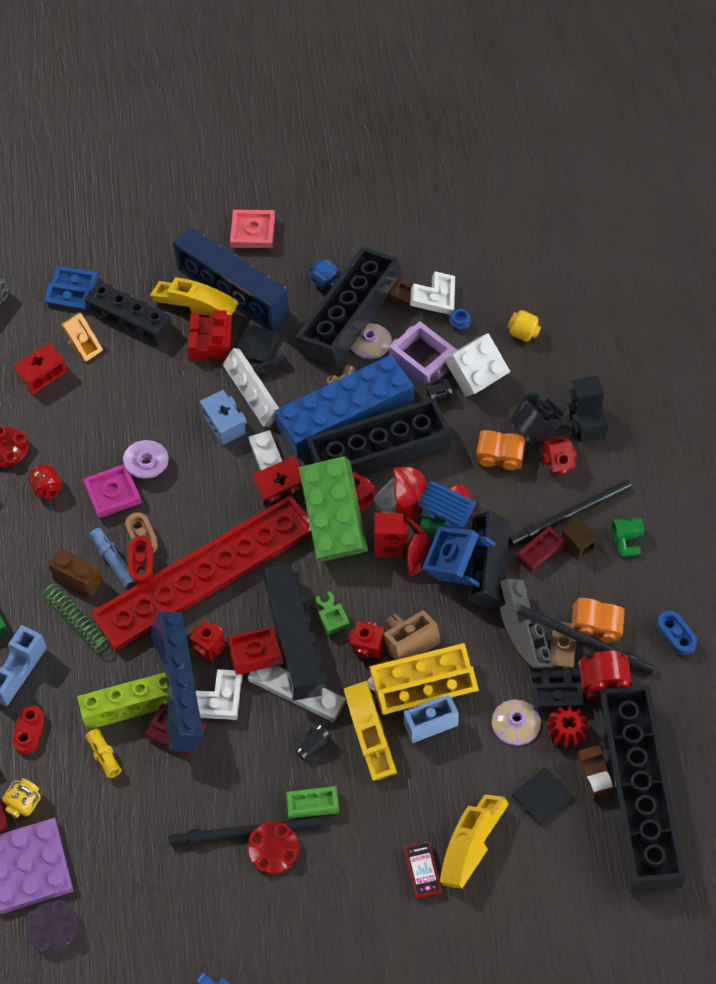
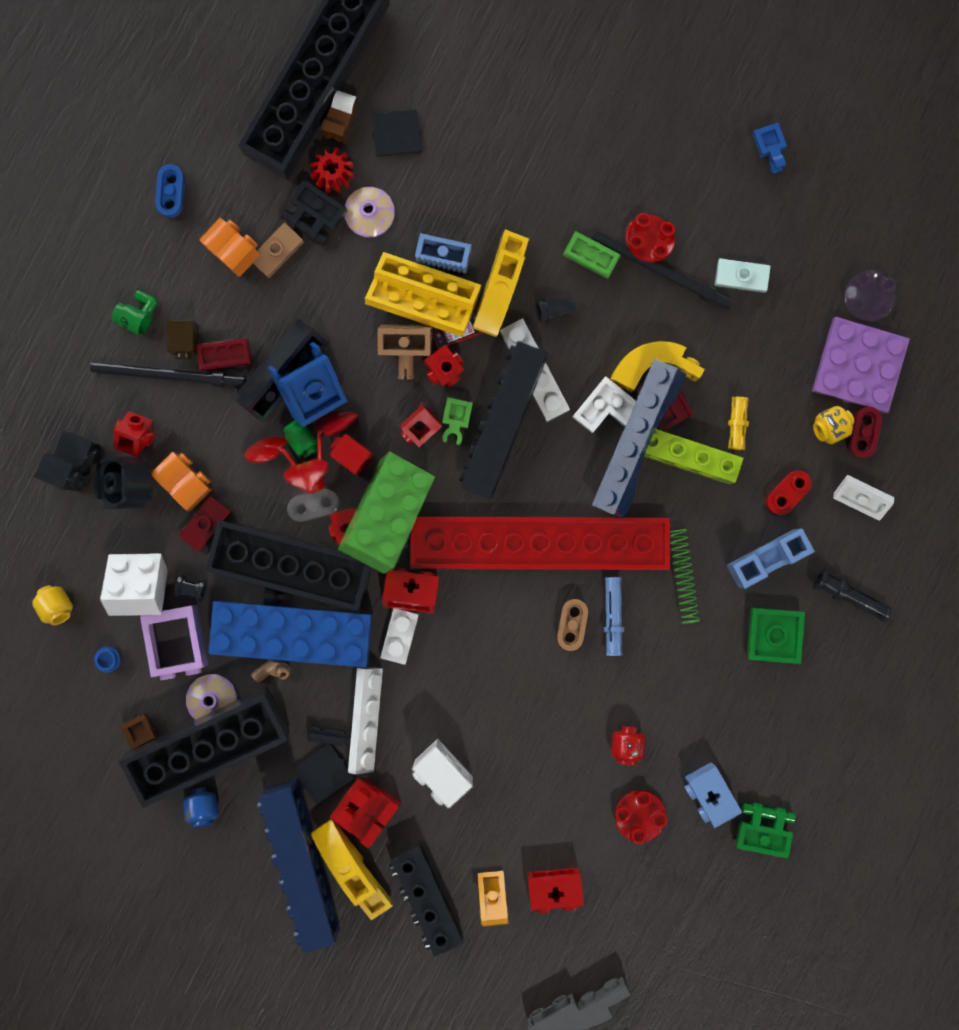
camera: 150 degrees left, 30 degrees up
blue slope [44,266,99,310] -> none
reddish brown brick [48,548,103,598] -> none
dark pink plate [83,464,142,519] -> none
lavender dish [123,440,169,478] -> none
red plate [128,536,153,583] -> none
red brick [190,620,226,663] -> none
medium blue brick [200,390,247,446] -> none
red tile [226,626,284,675] -> none
coral plate [230,210,275,248] -> none
tile [404,842,442,899] -> none
white plate [410,272,455,315] -> none
blue brick [419,481,477,529] -> none
yellow slope [440,794,509,889] -> none
dark grey slope [499,578,553,669] -> none
black bar [518,605,655,675] -> none
red brick [578,651,632,701] -> none
none -> dark red plate [178,496,232,552]
none -> red brick [401,403,442,447]
none -> white brick [412,739,473,808]
none -> yellow arch [610,341,705,393]
none -> light aqua plate [715,259,770,293]

